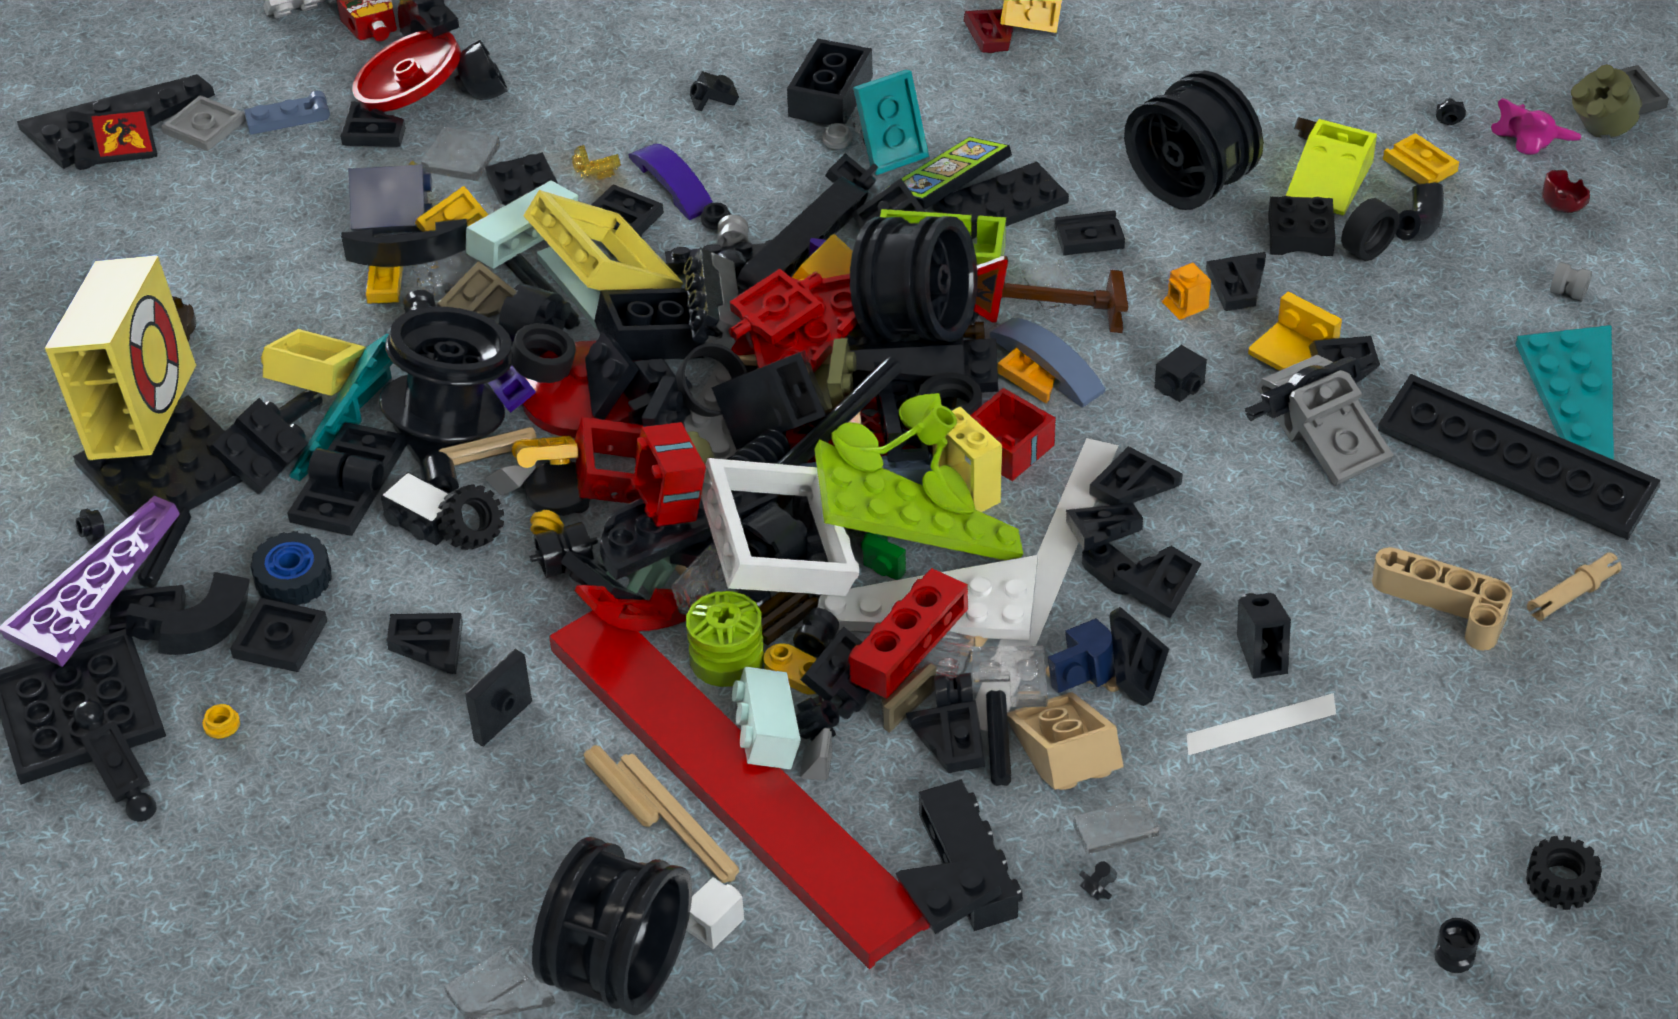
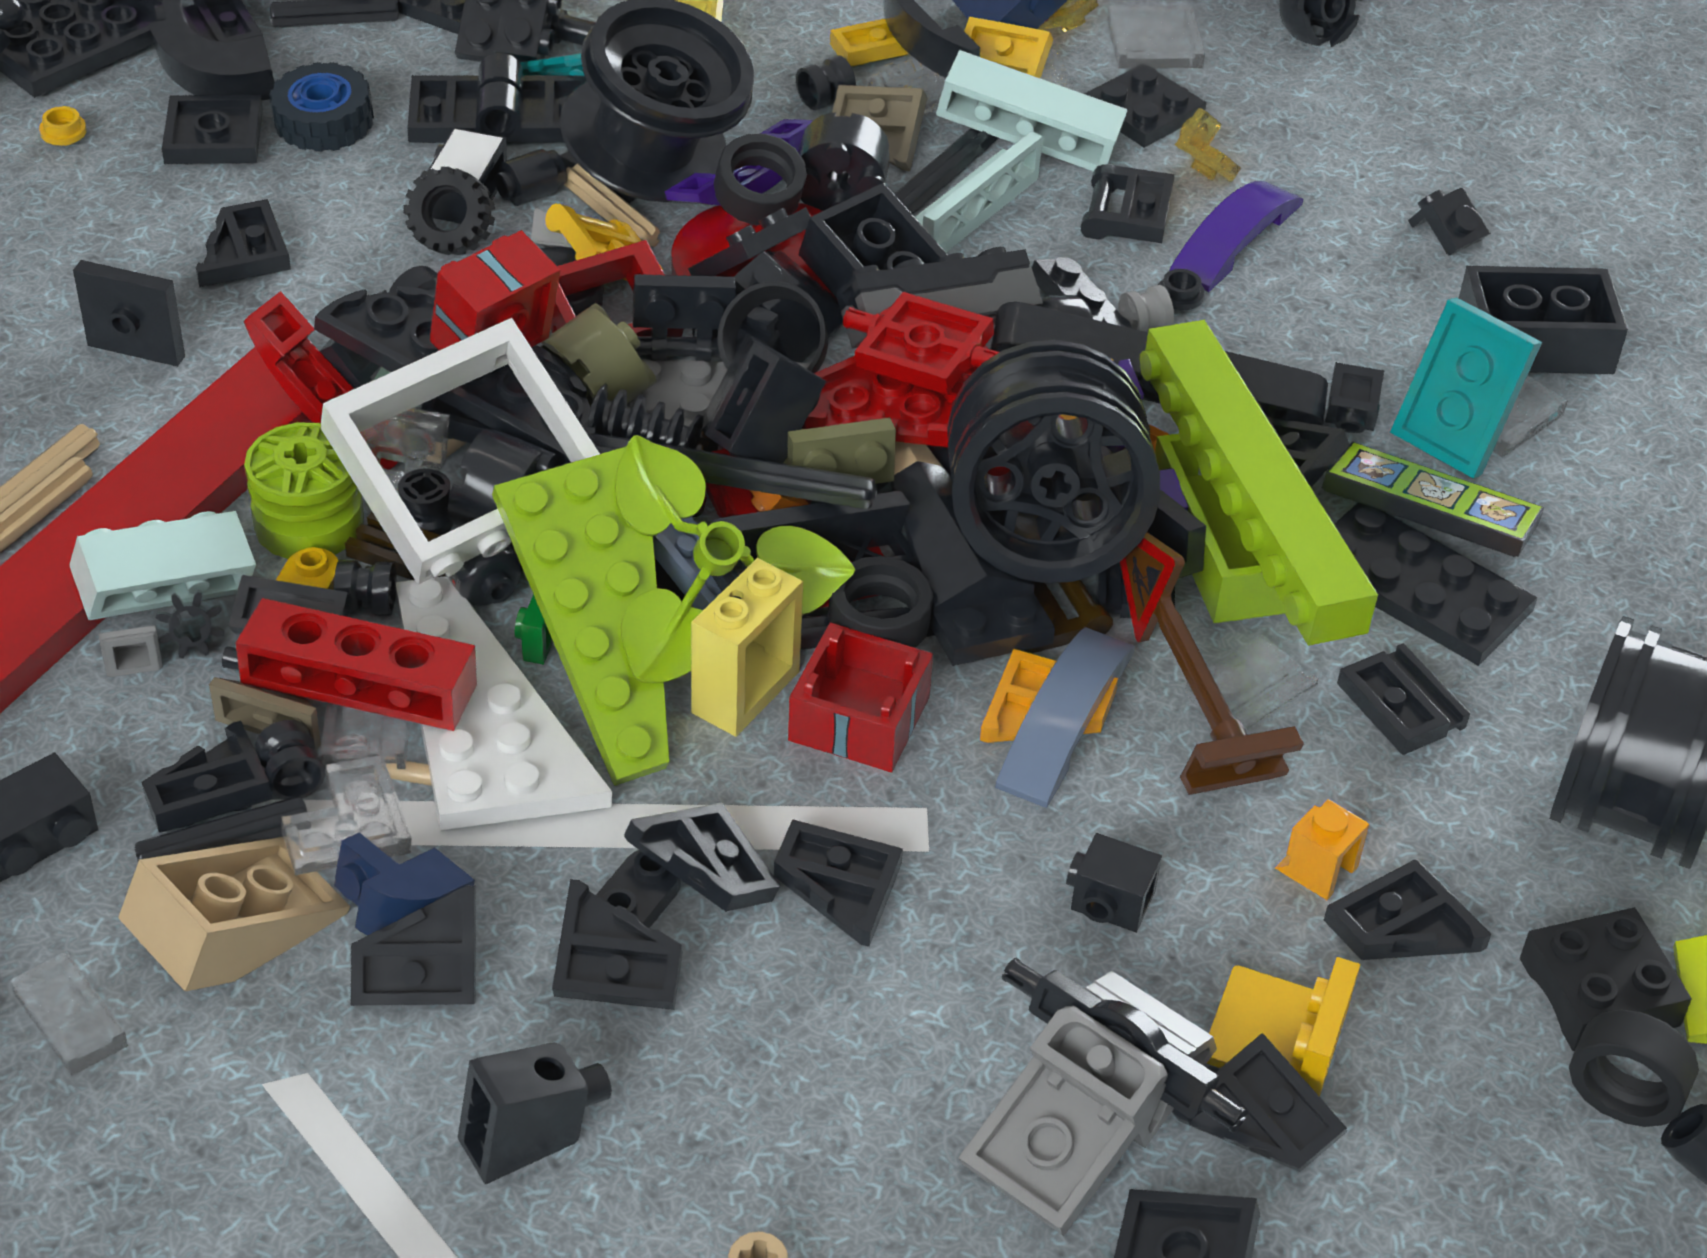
camera: 65 degrees right, 0 degrees up
light yellow window [523,190,683,291] -> none
none -> lime brick [1140,319,1378,646]

